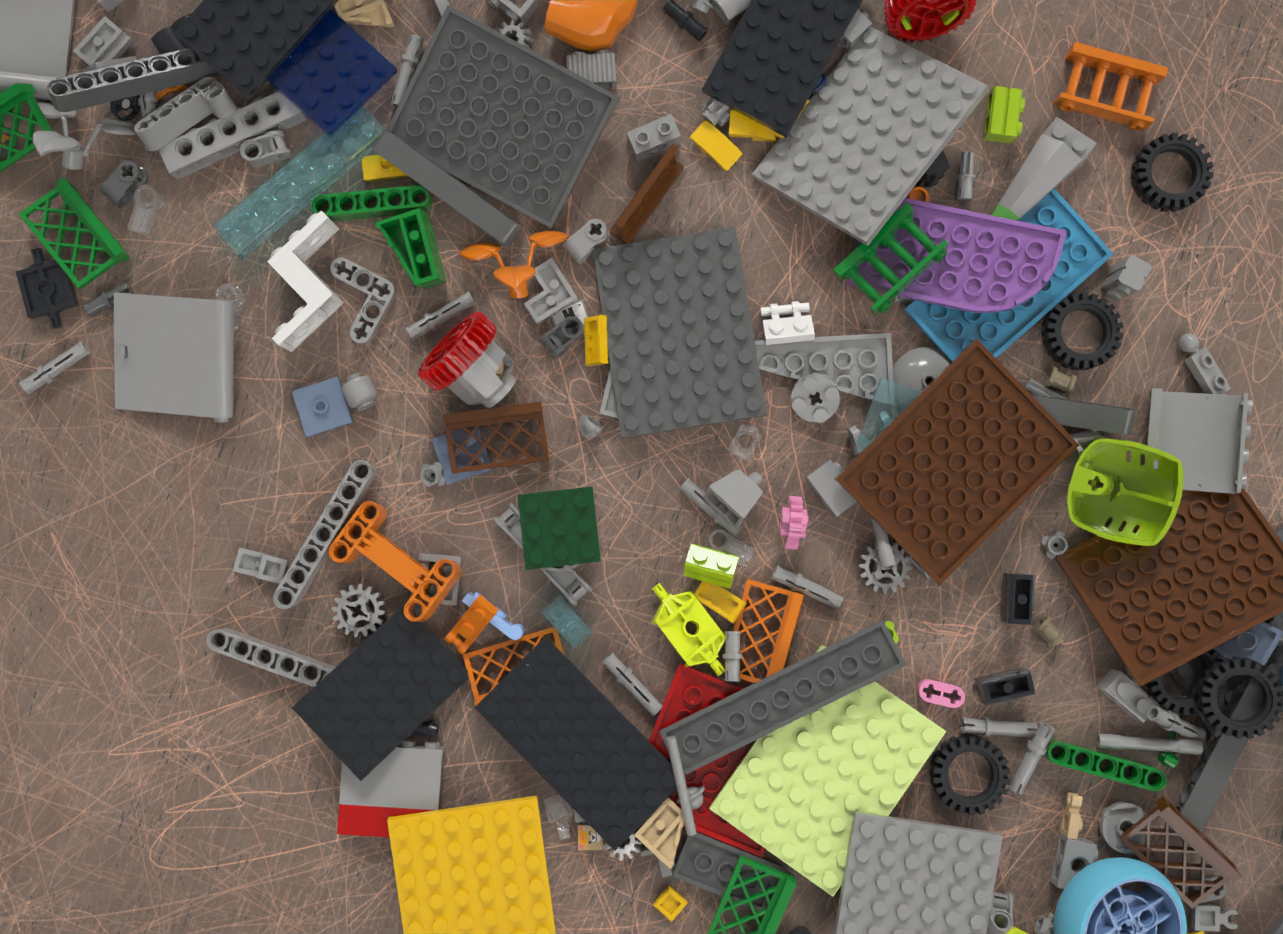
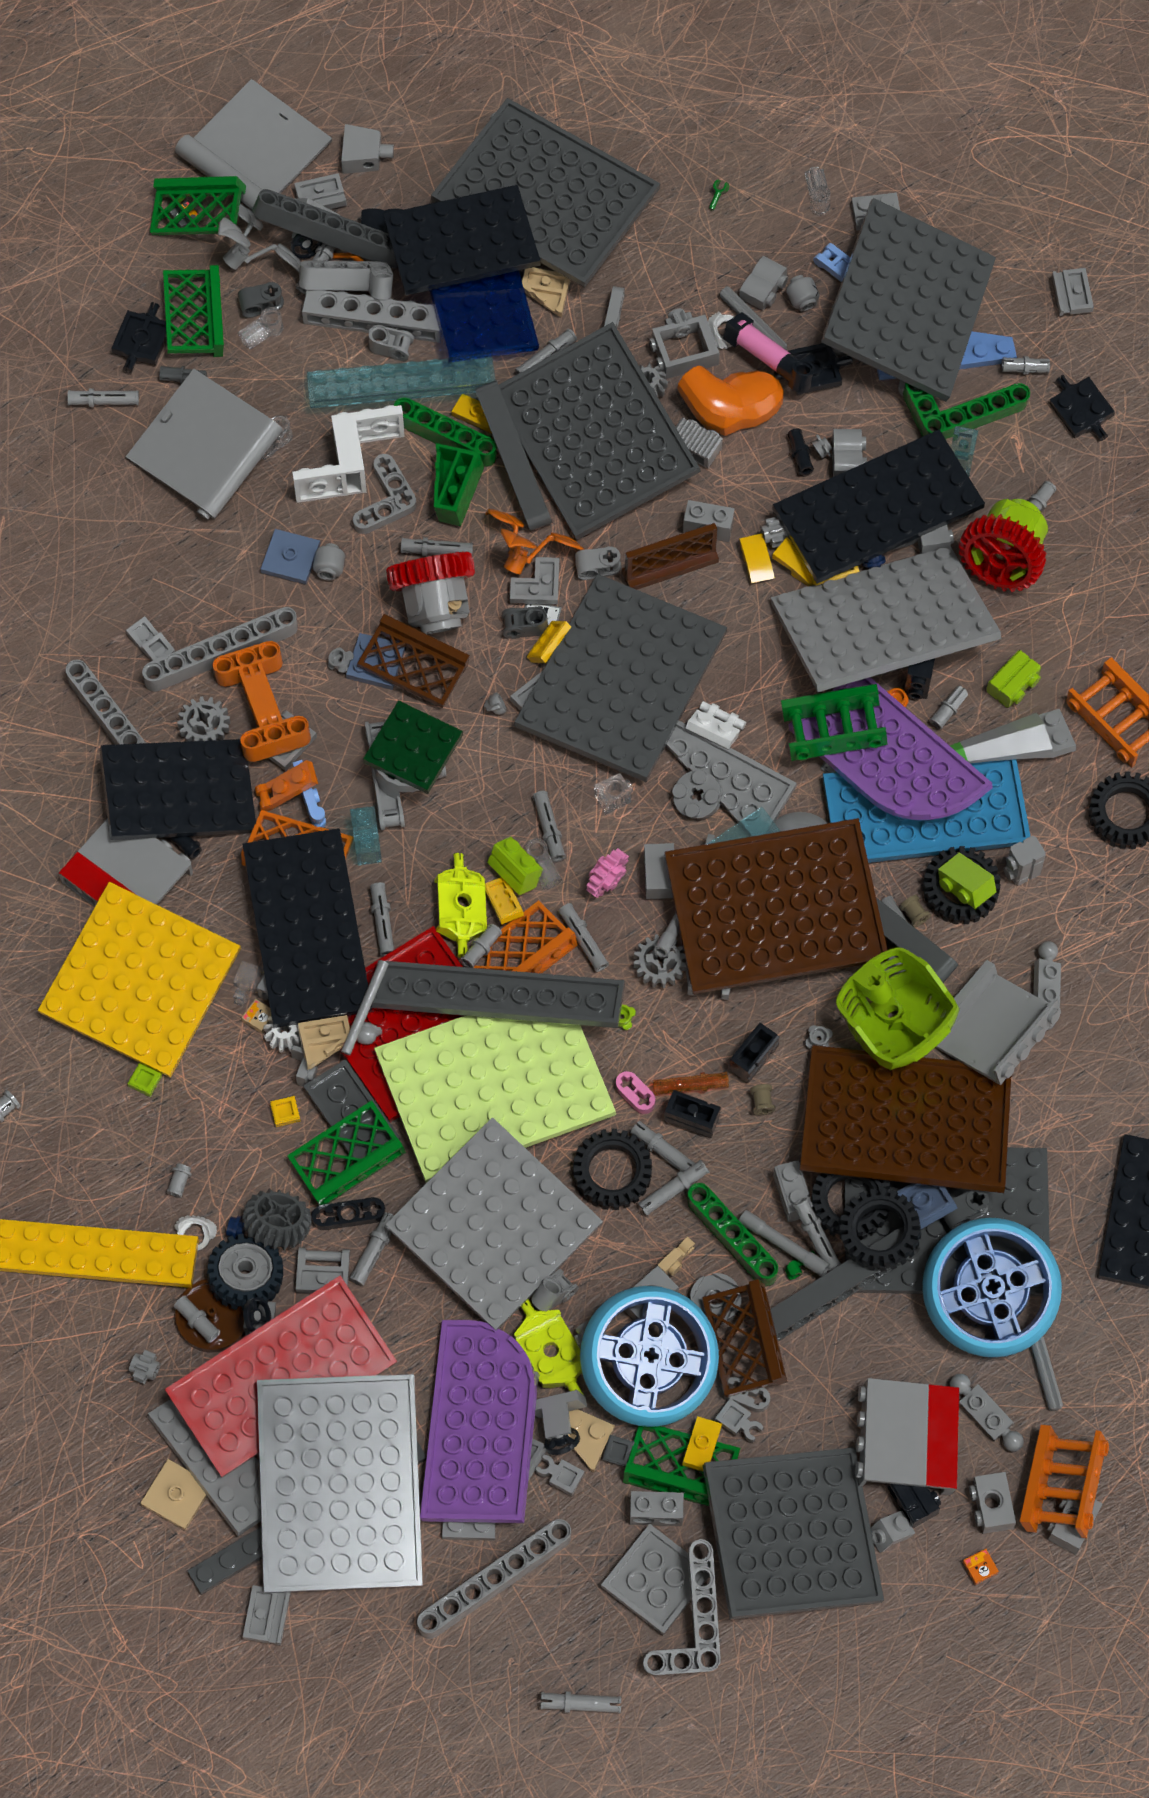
camera: 30 degrees right, 20 degrees down
light grey torso [703,470,763,530] -> none
none -> clear orange pin [653,1071,729,1096]
none -> lime brick [938,852,996,909]

